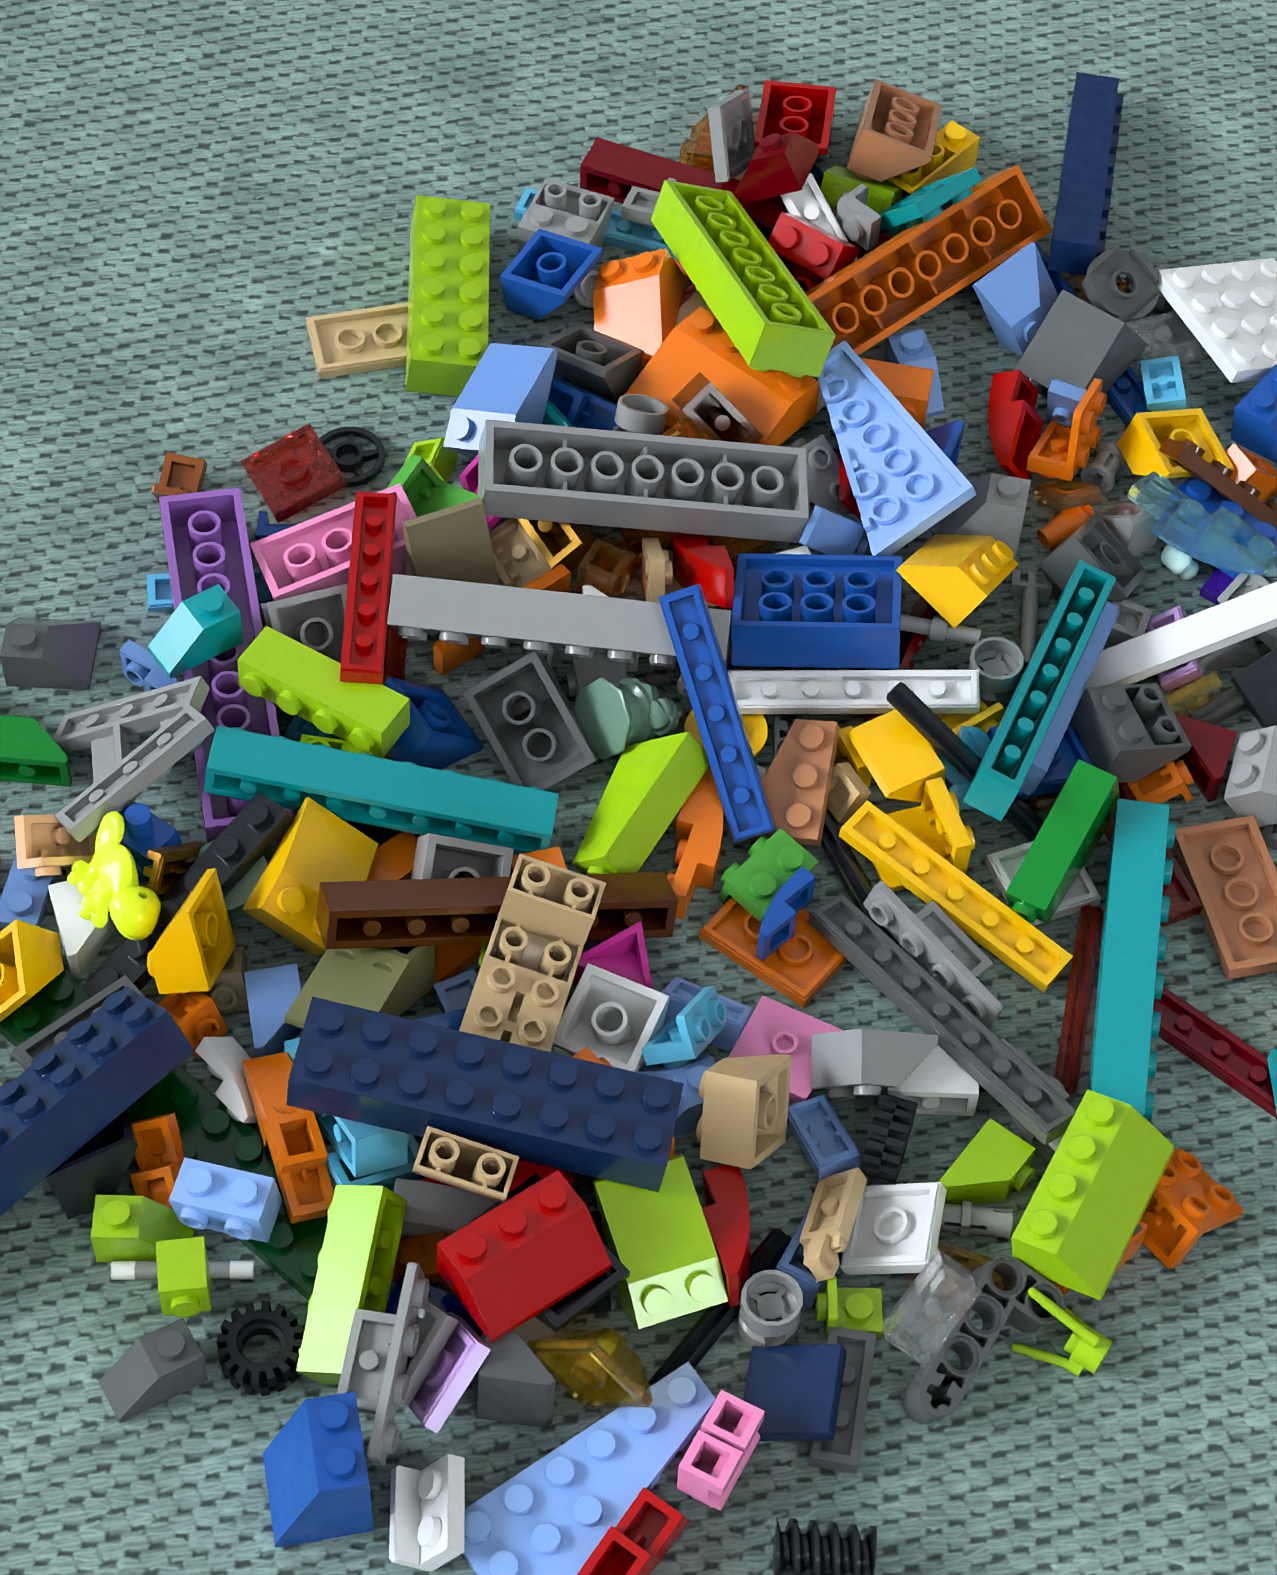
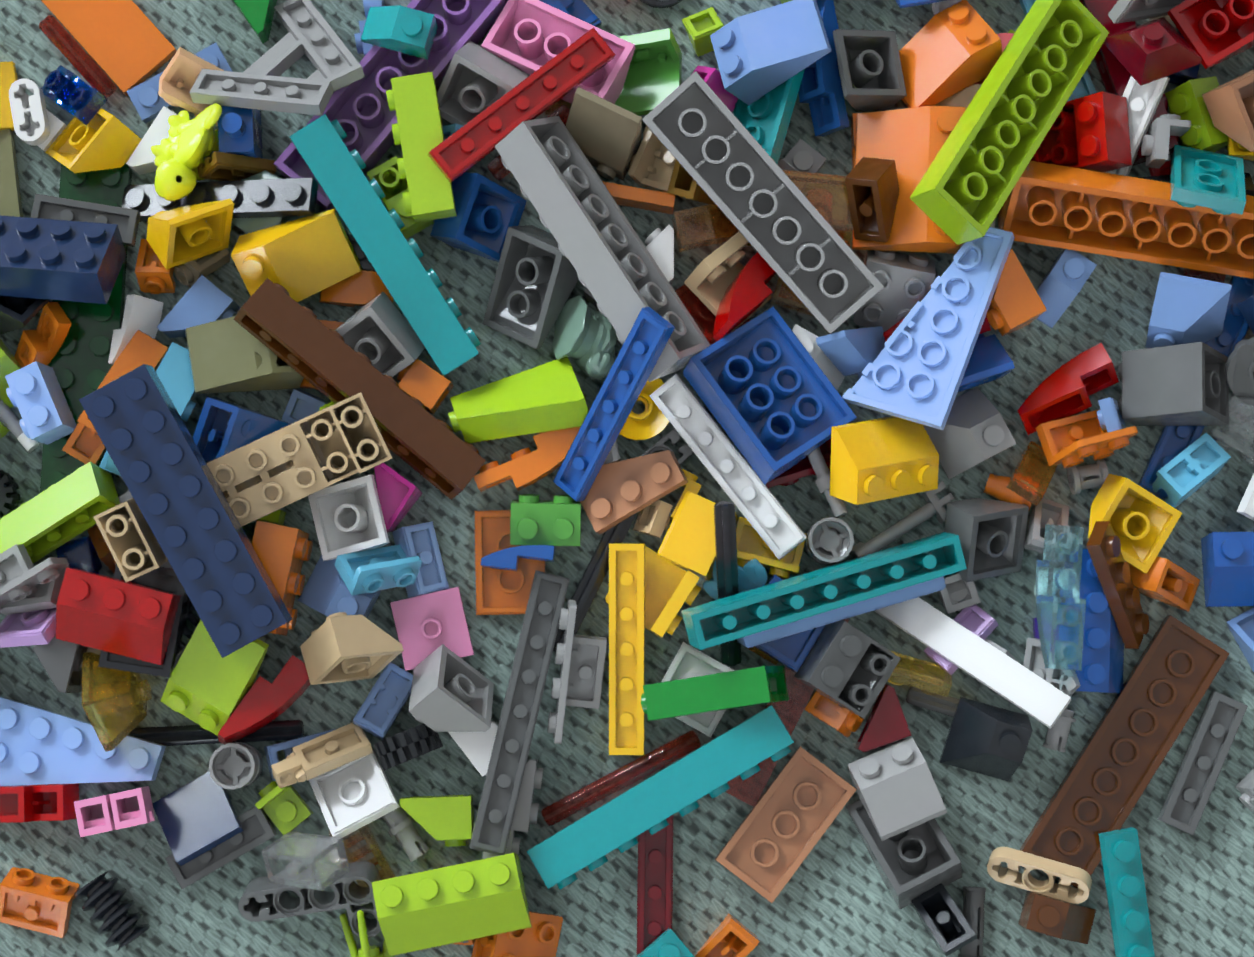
camera: 50 degrees right, 30 degrees up
light grey wheel [612,394,669,435] -> none

